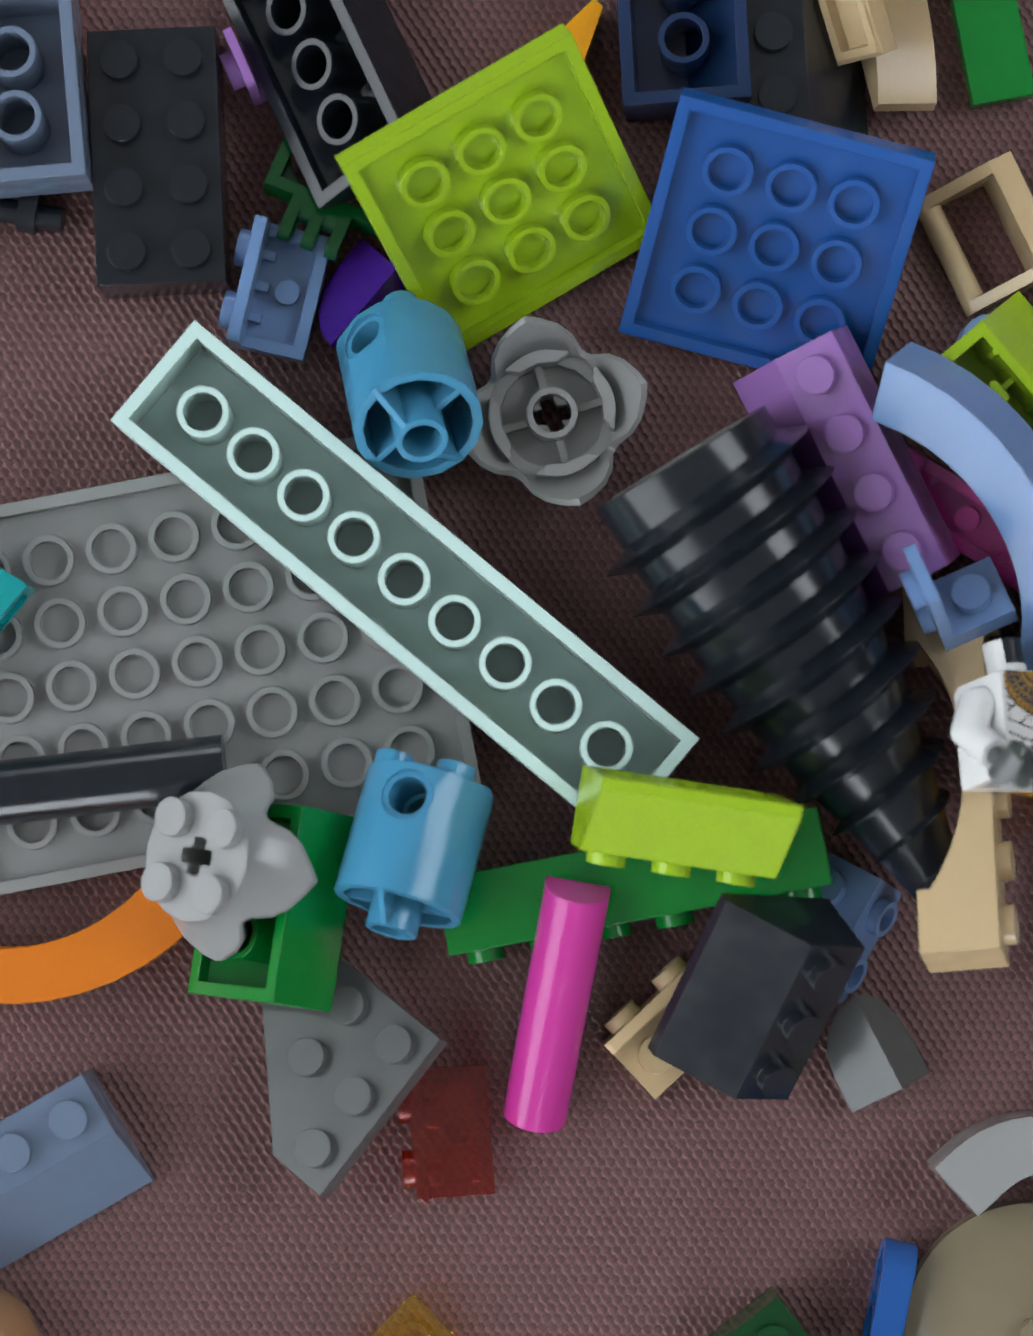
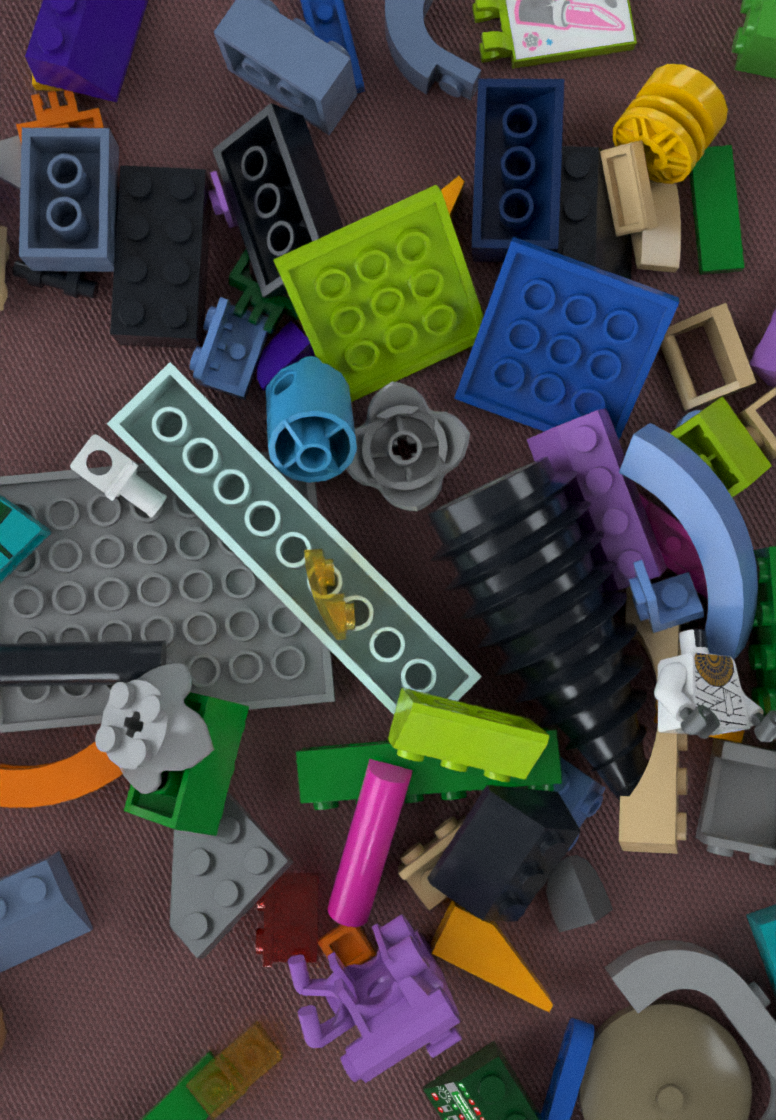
camera: 10 degrees right, 0 degrees up
dark azure cylinder [334,748,494,940] -> none
none -> white bracket [70,434,167,517]
none -> medium lavender piece [288,914,462,1083]
none -> clear yellow slope [304,549,356,640]
none -> orange tile [317,924,377,967]
none -> light orange slope [430,900,553,1013]

